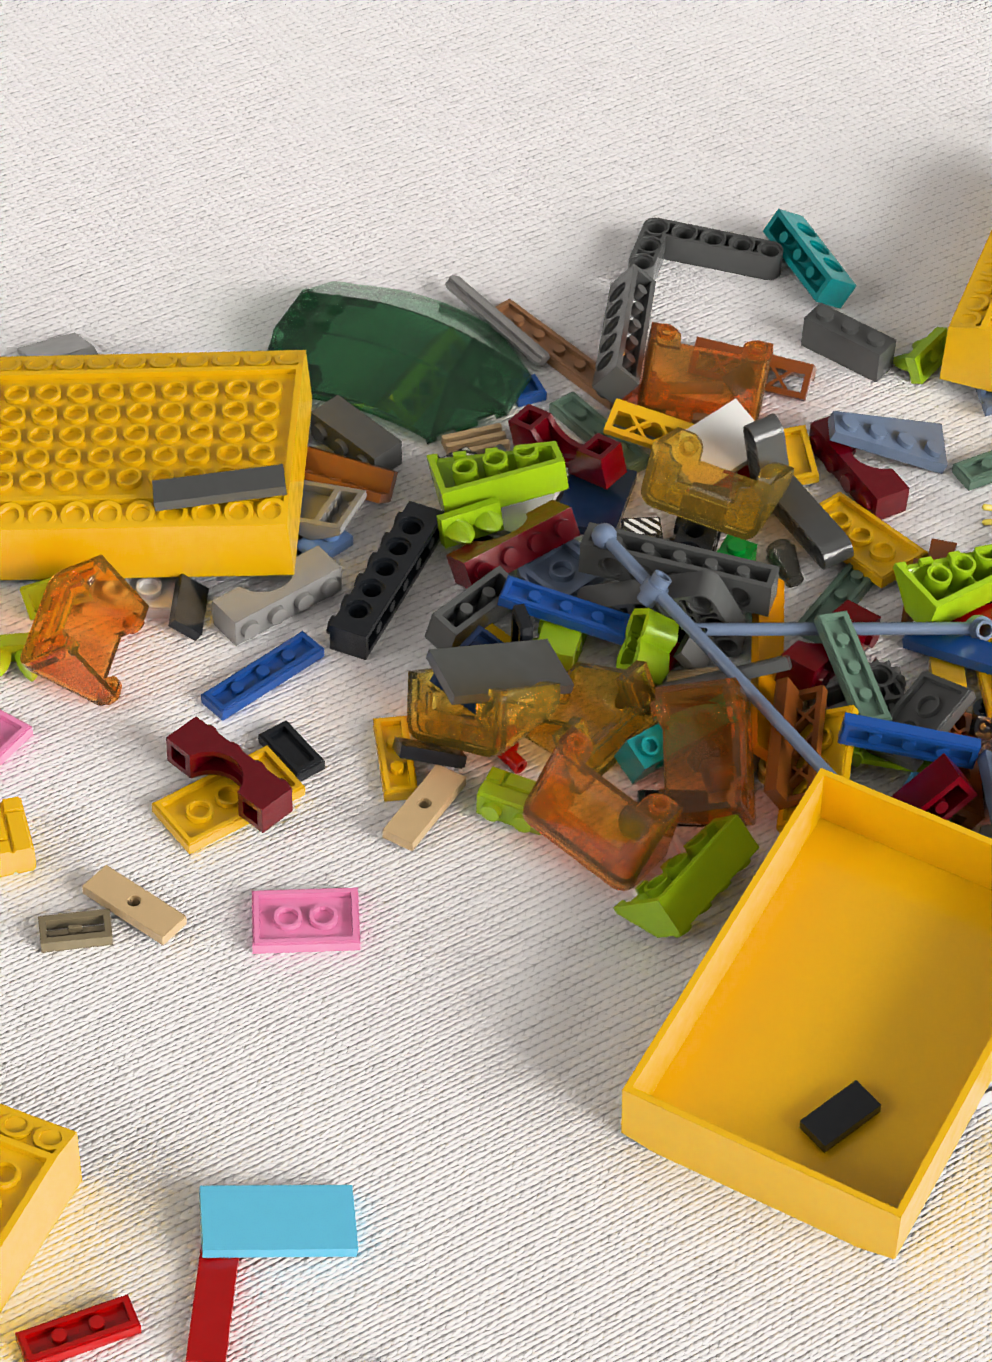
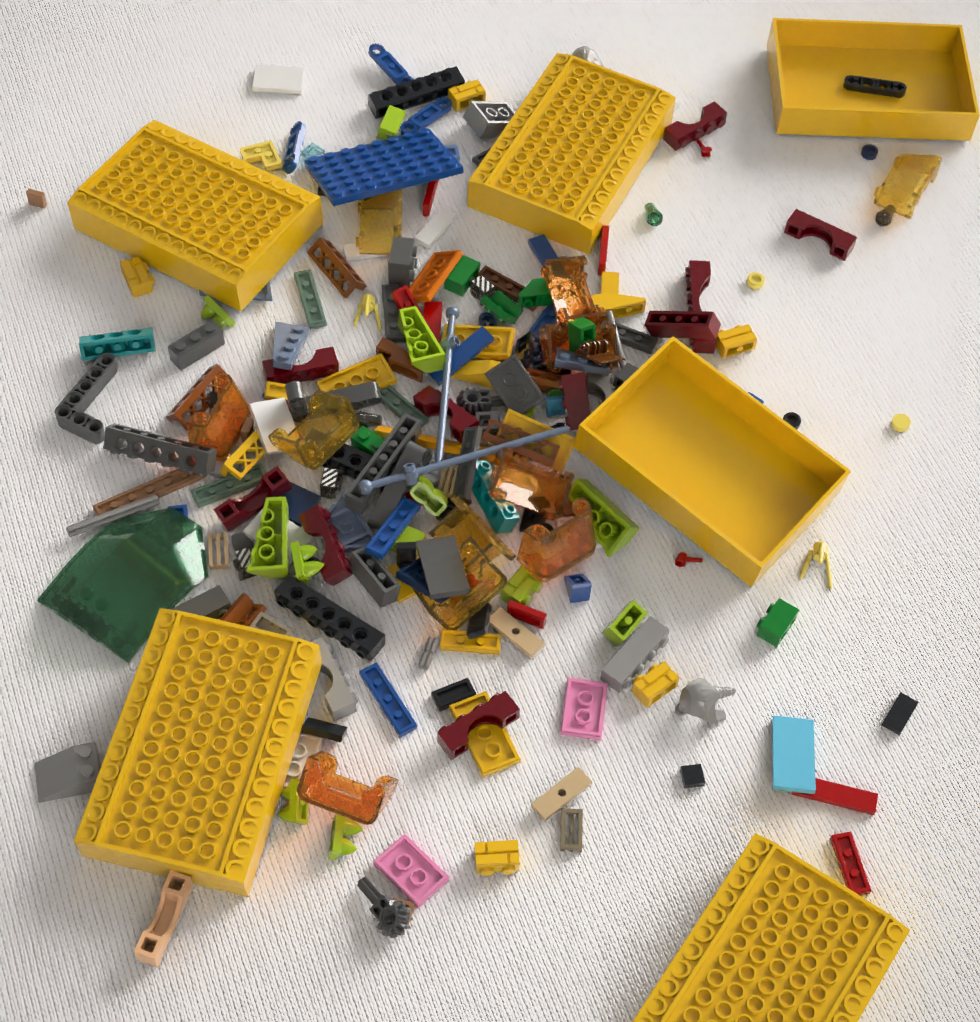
camera: 80 degrees left, 10 degrees up
dark grey tile [152,464,287,511] -> none
black tile [799,1080,881,1153] -> none
sand green tile [814,611,892,721] -> none
blue tile [838,712,982,769] -> none
none -> yellow brick [120,256,155,298]
none -> light grey piece [418,637,438,670]
none -> red tile [507,600,547,629]
none -> blue slope [564,573,592,603]
none -> light grey brick [600,616,669,693]
none -> lime brick [602,600,648,646]
none -> yellow brick [631,661,680,708]
none -> red hand [675,552,703,567]
none -> light grey piece [675,678,736,725]
none -> black tile [680,764,706,789]
none -> green brick [756,598,799,647]
none -> light yellow plant [799,541,832,589]

